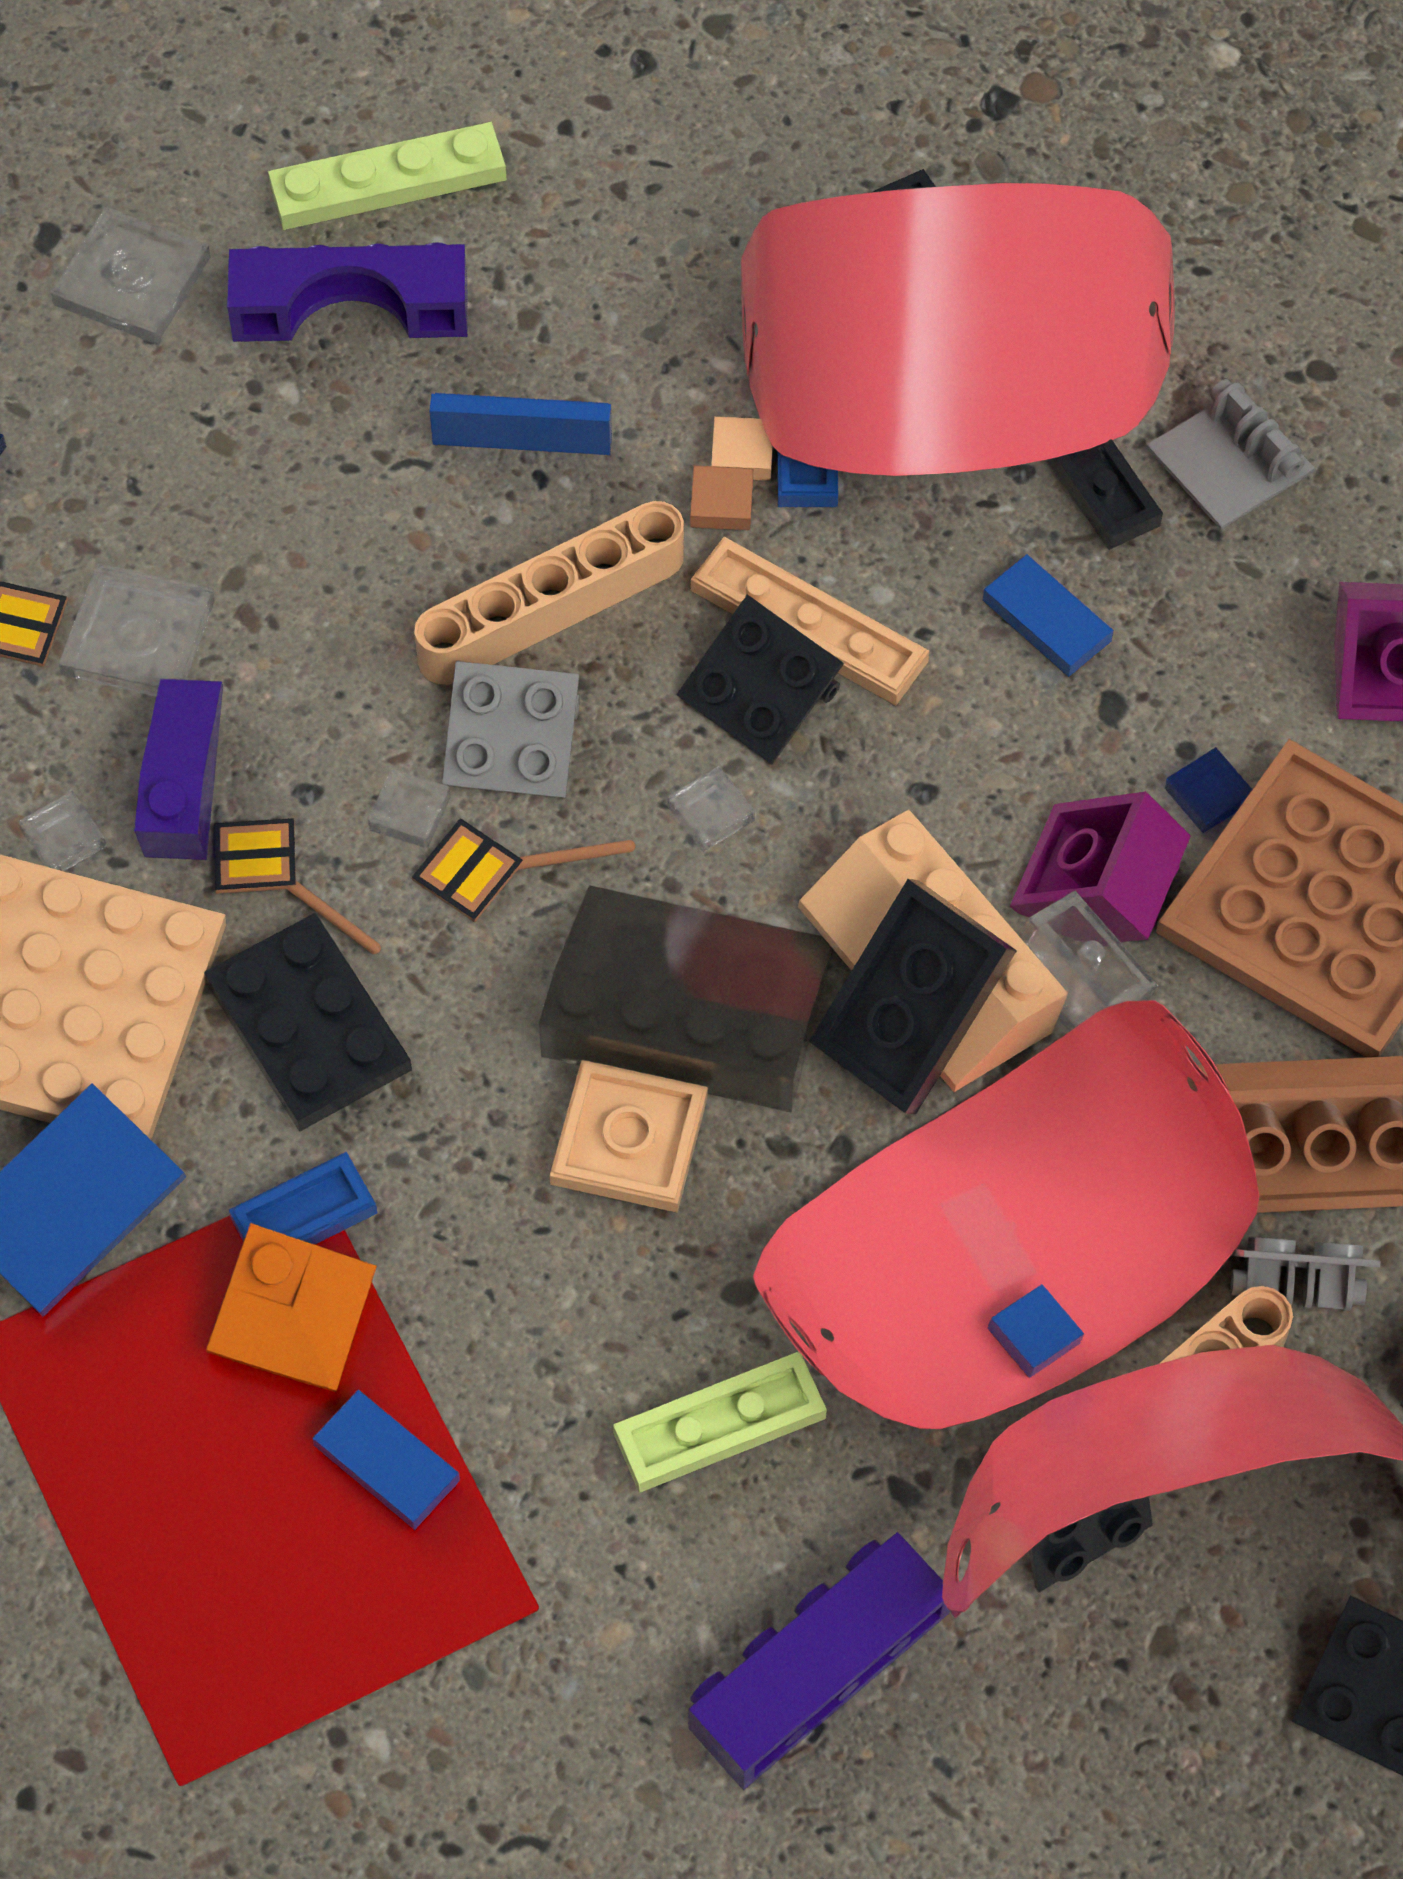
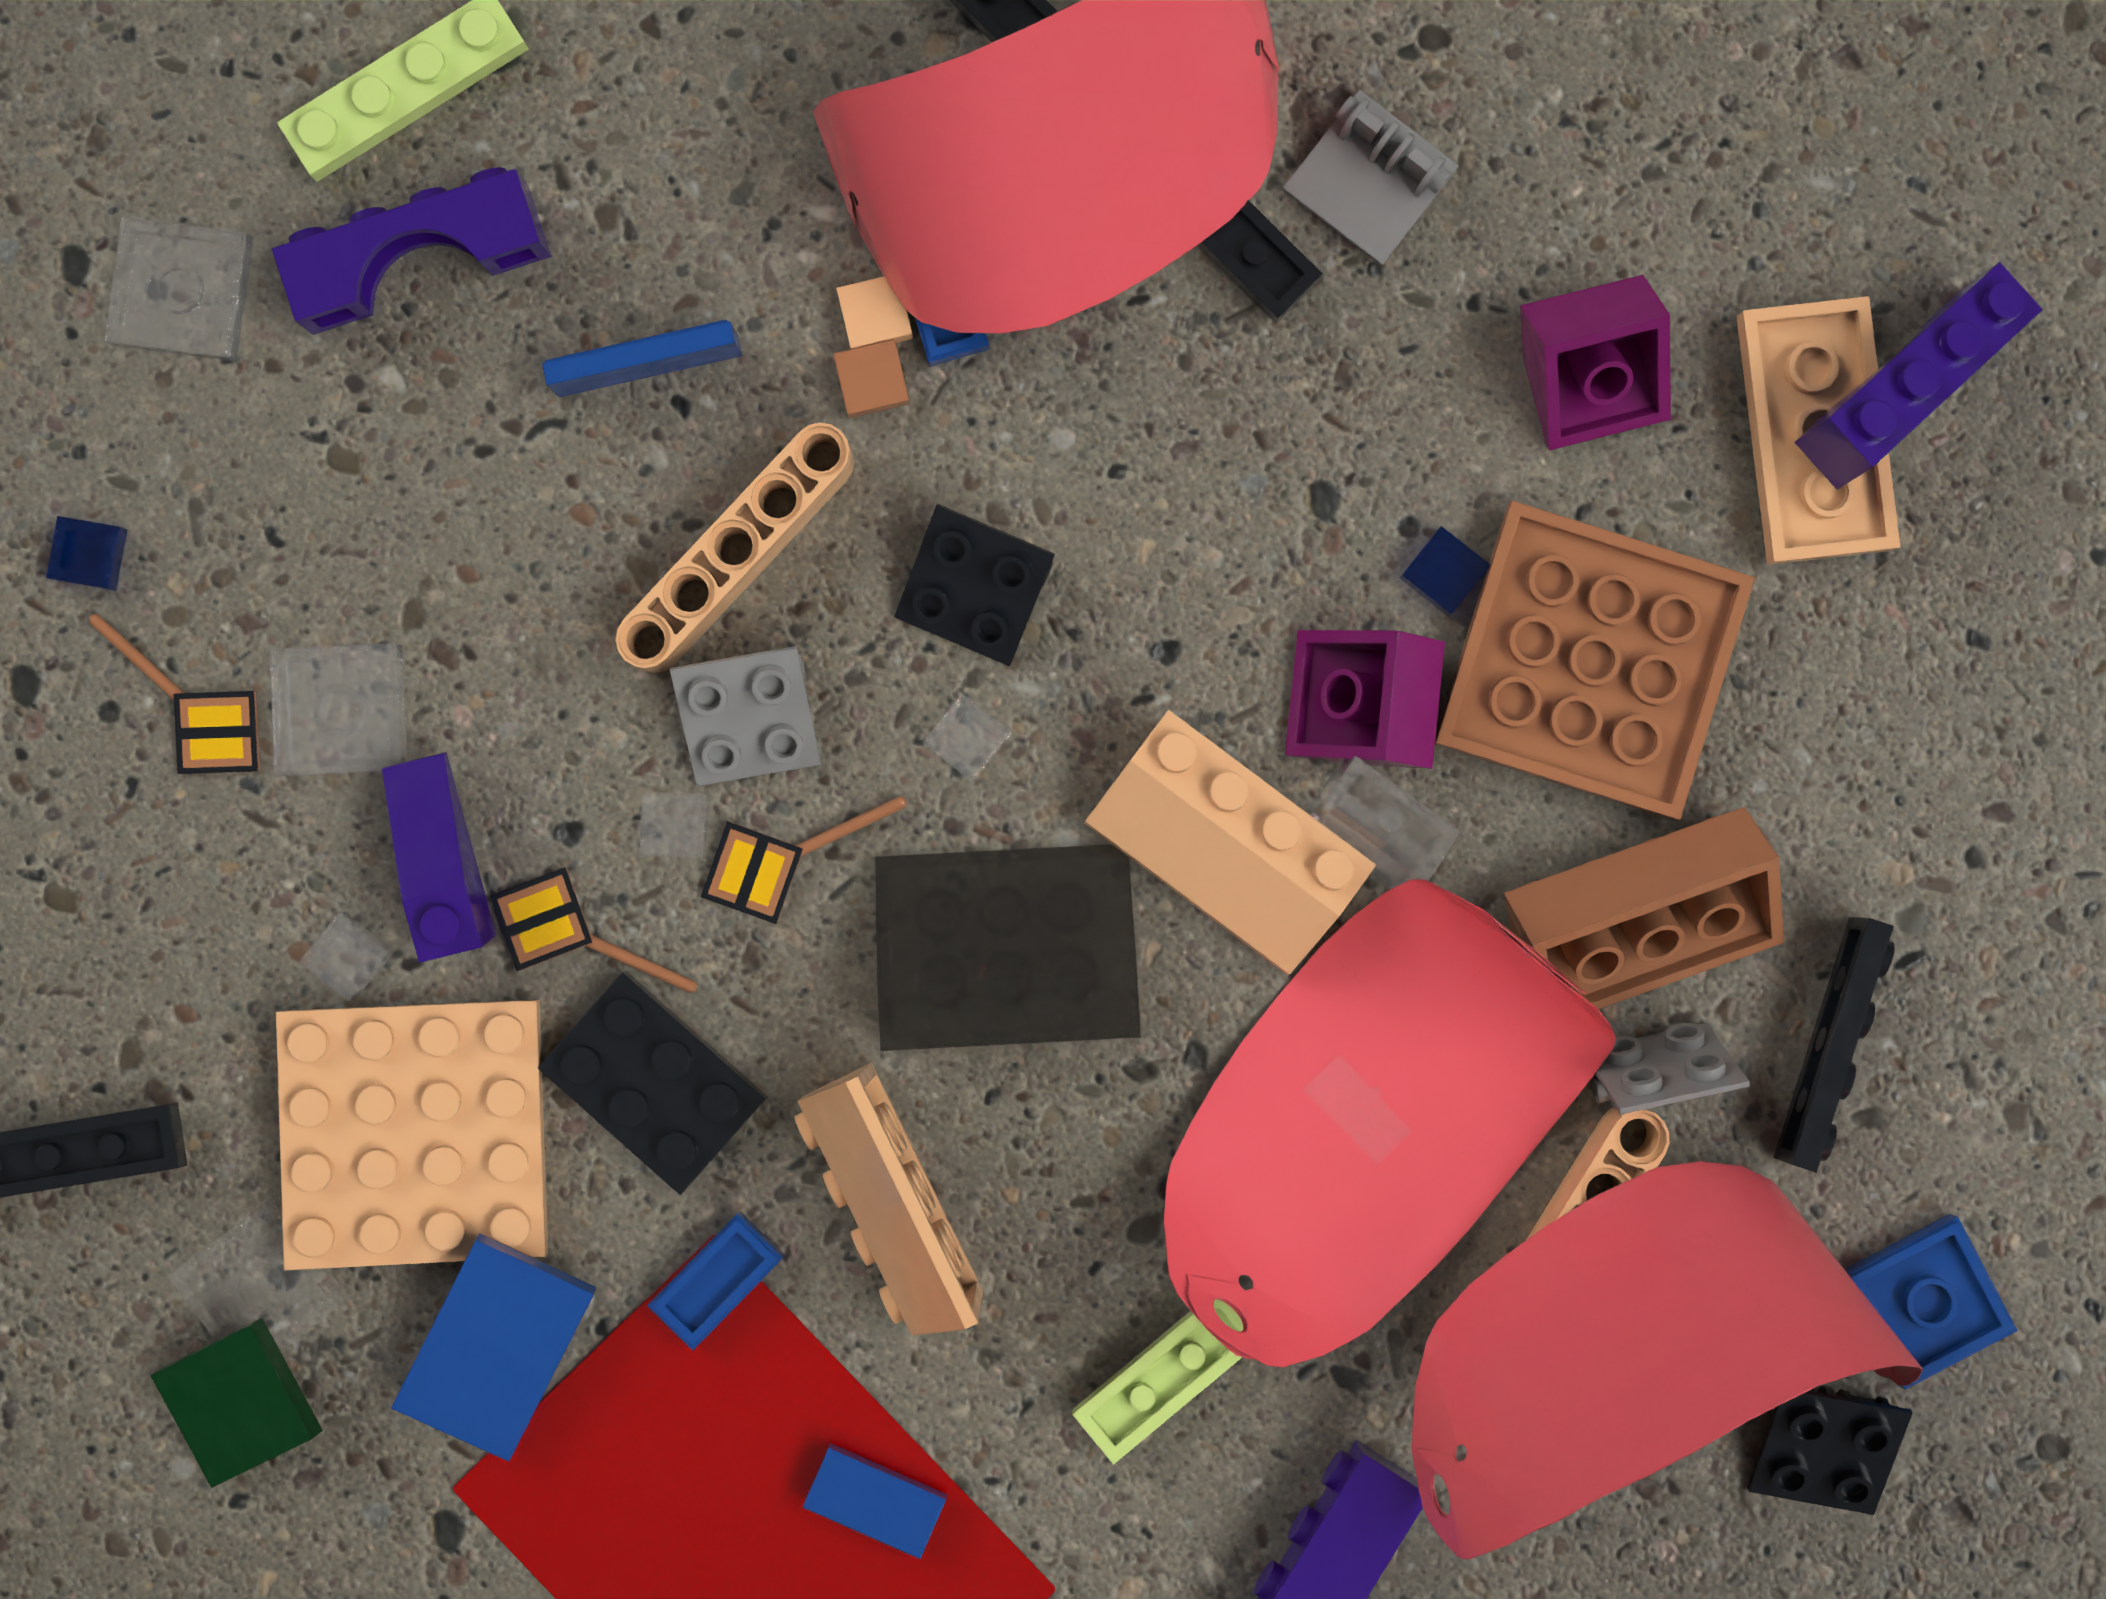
camera: 20 degrees left, 25 degrees up
orange plate [206,1223,377,1392] -> none
light nougat plate [550,1060,708,1213] -> none
light nougat tile [691,537,929,706] -> none
black plate [809,879,1017,1114] -> none
blue tile [983,554,1114,677] -> none
blue tile [987,1284,1084,1378] -> none
none -> light nougat slope [794,1062,983,1336]

